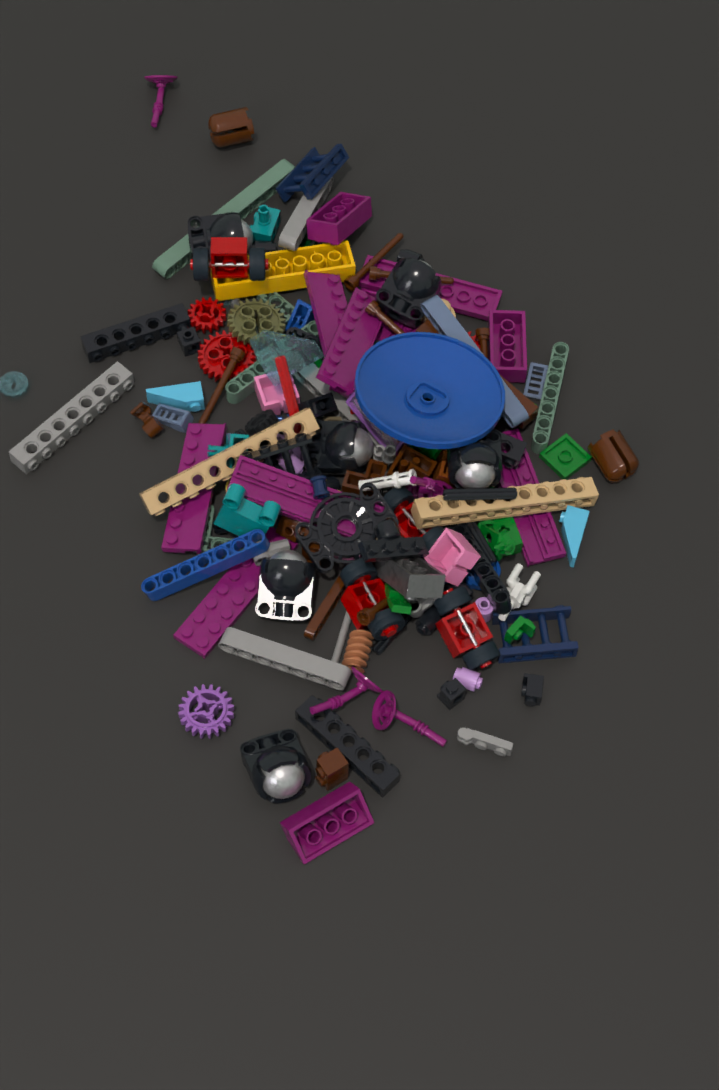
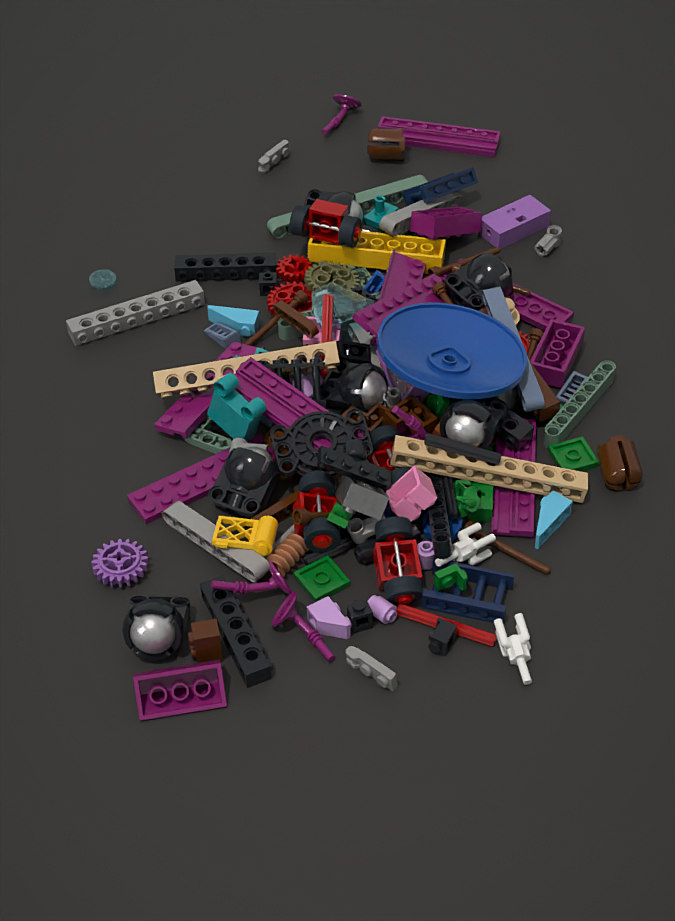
camera: 25 degrees right, 15 degrees down
reddish brown leg [130,401,164,438] -> none
blue beam [141,529,270,601] -> none
dark blue bush [309,475,330,500] -> none
white pin [358,469,417,492] -> none
none -> yellow piece [212,516,278,556]
none -> light grey hinge [258,140,289,174]
none -> reddish brown beam [273,300,319,339]
none -> green tile [294,555,350,603]
none -> lavender slope [307,597,352,639]
none -> magenta plate [378,116,501,157]
none -> red axle [397,604,496,646]
none -> reddish brown piece [464,521,551,574]
none -> medium lavender brick [478,195,551,249]
none -> white plant [494,613,532,685]
none -> light grey piece [535,225,562,257]

